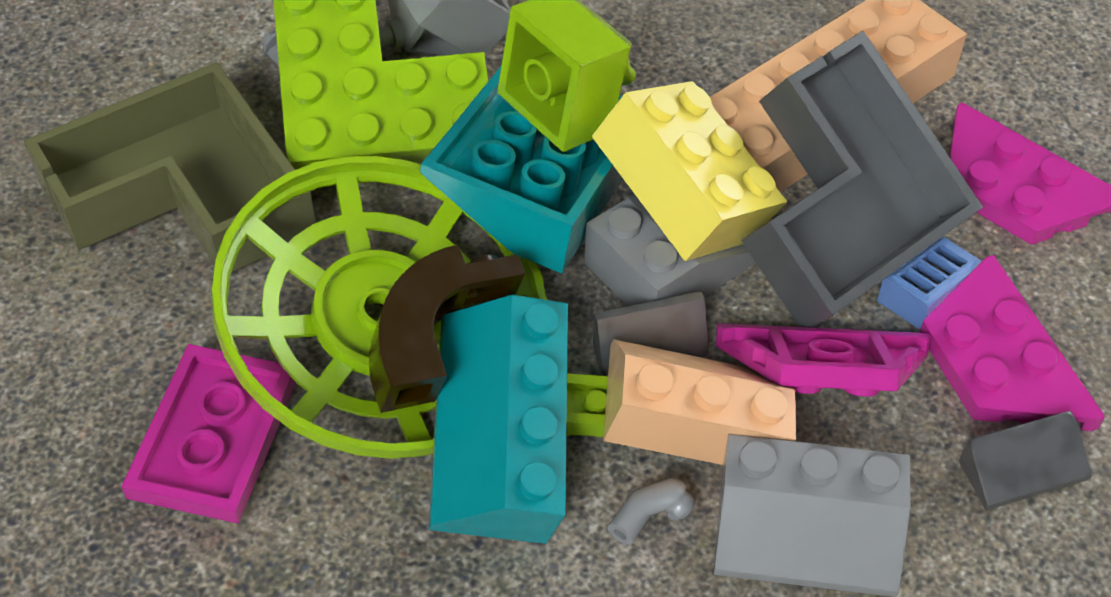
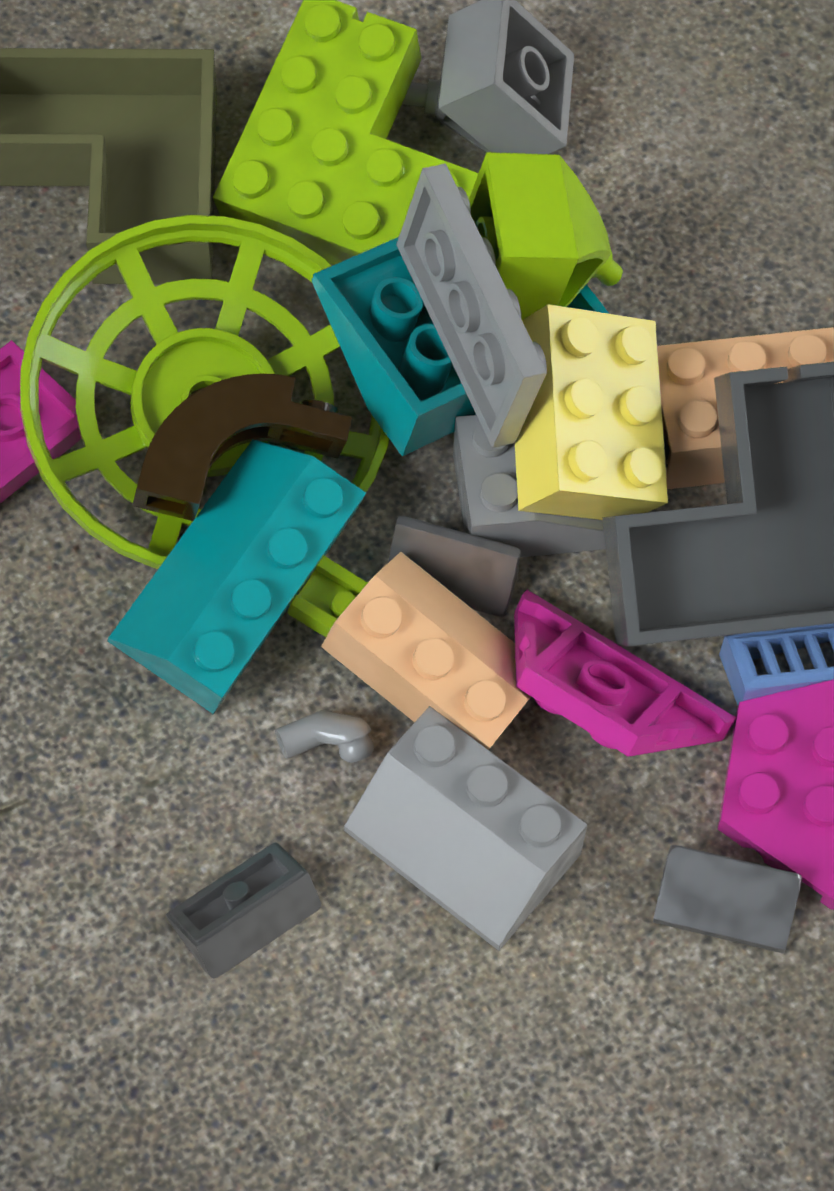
camera: 30 degrees right, 10 degrees up
none -> light grey plate [396,164,547,448]

